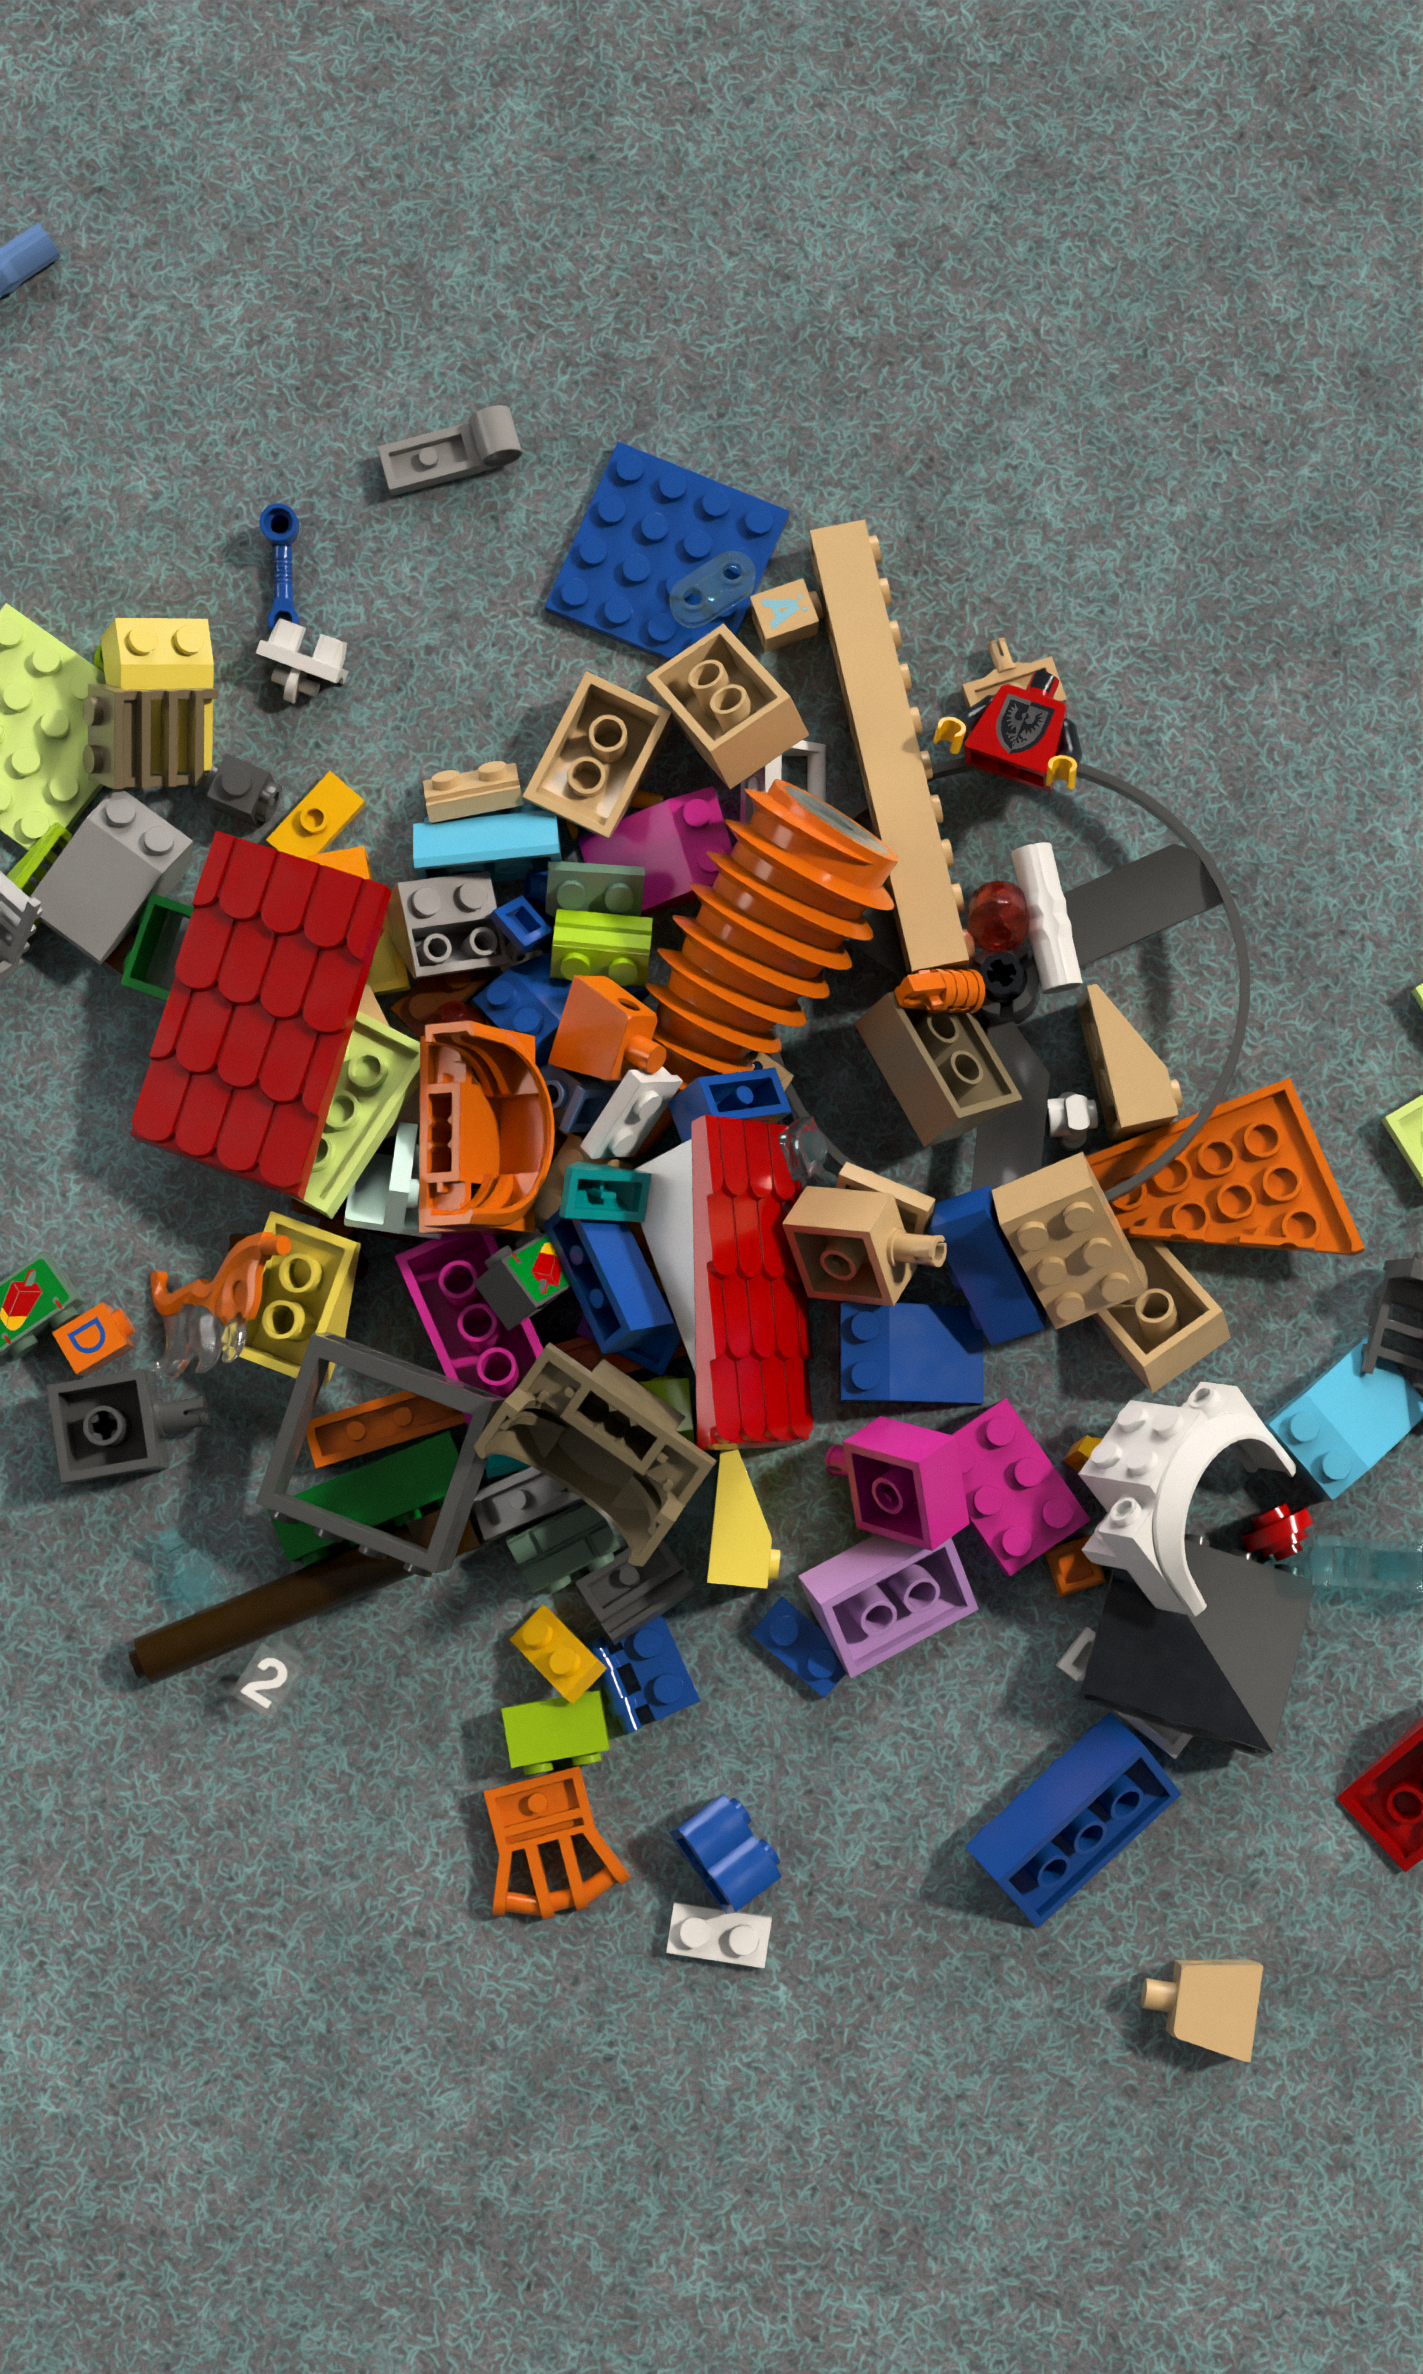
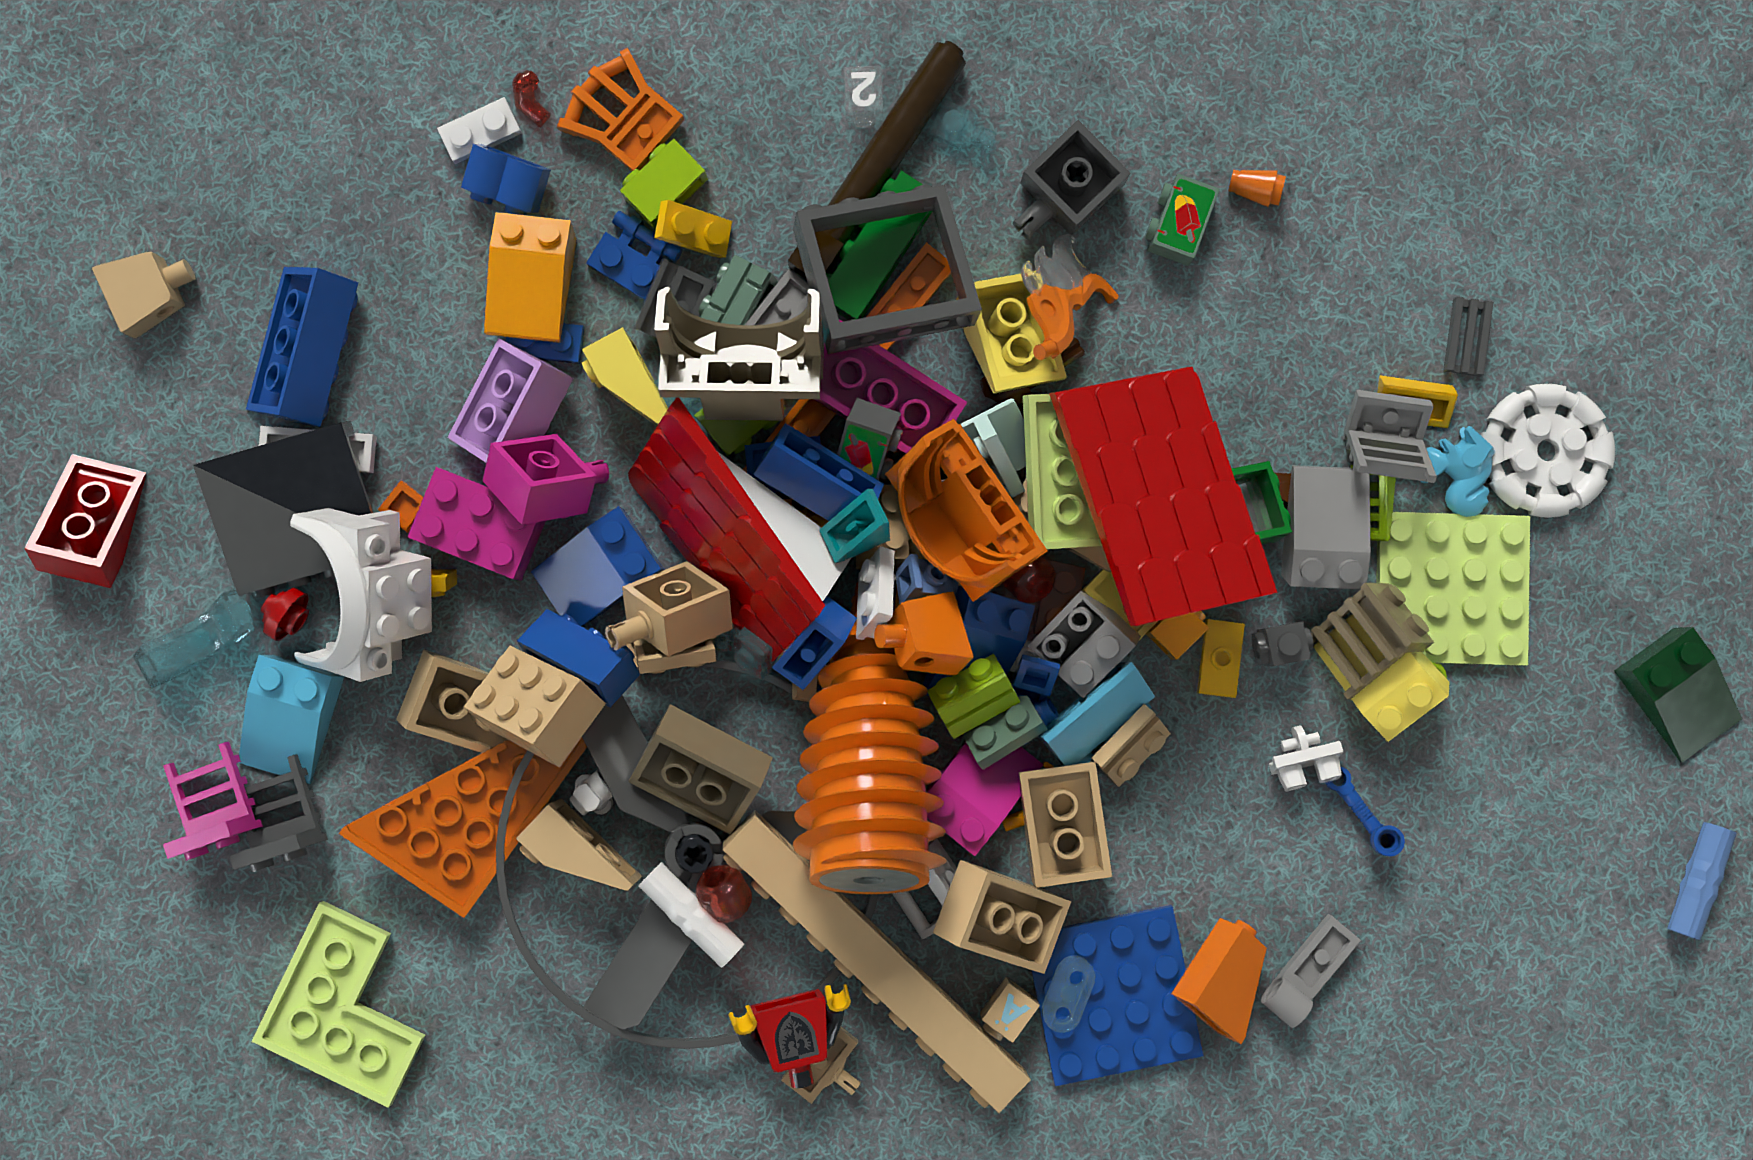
camera: 145 degrees right, 5 degrees up
orange brick [52,1302,136,1377] -> none
orange hinge [894,969,985,1013] -> none
none -> light orange slope [484,212,576,343]
none -> clear red arm [512,70,551,127]
none -> orange slope [1171,918,1267,1044]

